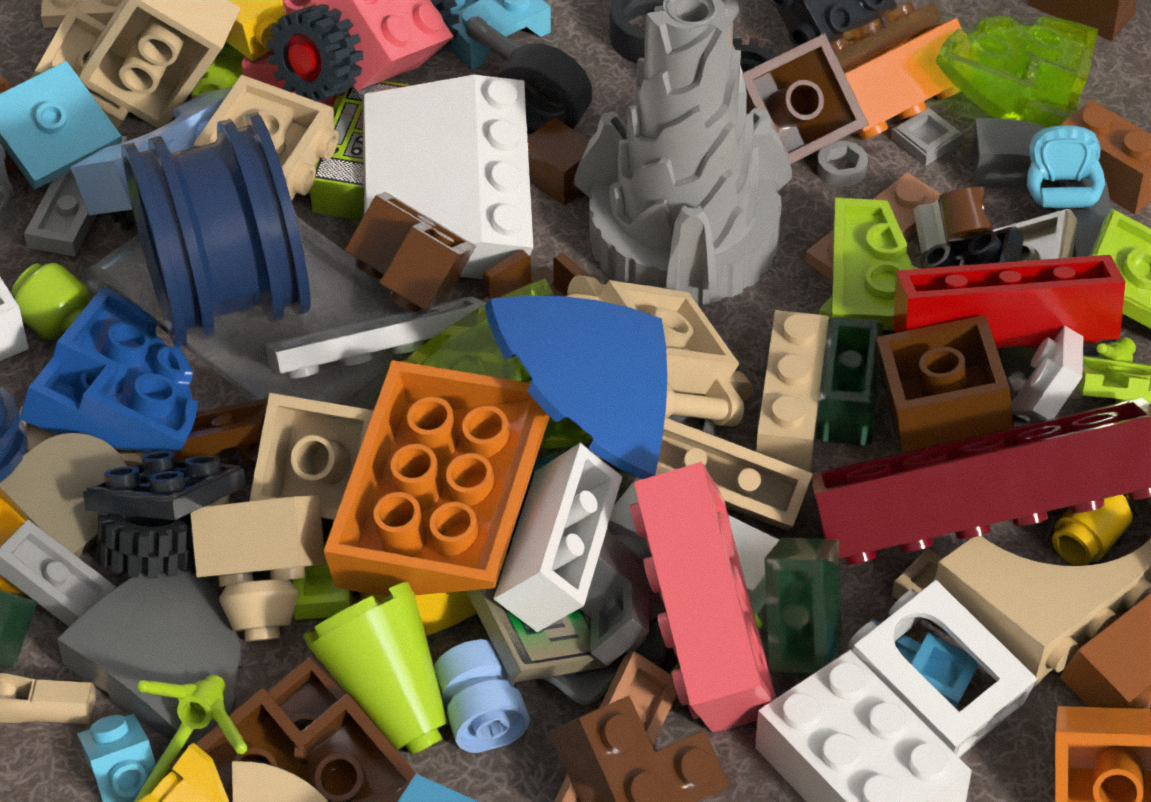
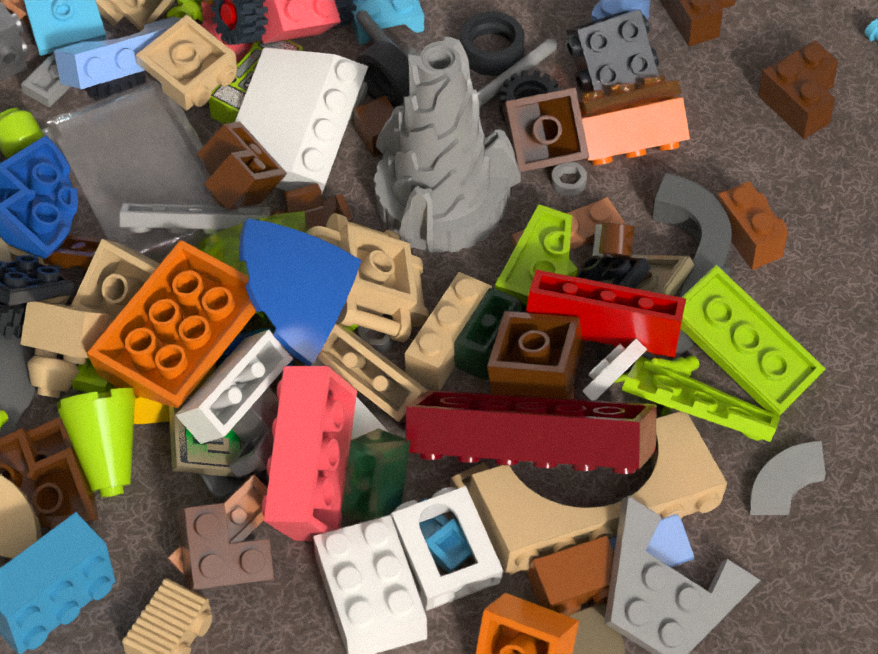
camera: 20 degrees right, 5 degrees up
dark blue wheel [121,112,311,347] -> none
light blue wheel [434,639,530,753] -> none
light grey tile [891,107,963,166] -> none
clear neon green brick [935,15,1098,128] -> none
medium azure piece [1027,125,1105,208] -> none
yellow brick [1052,494,1133,566] -> none

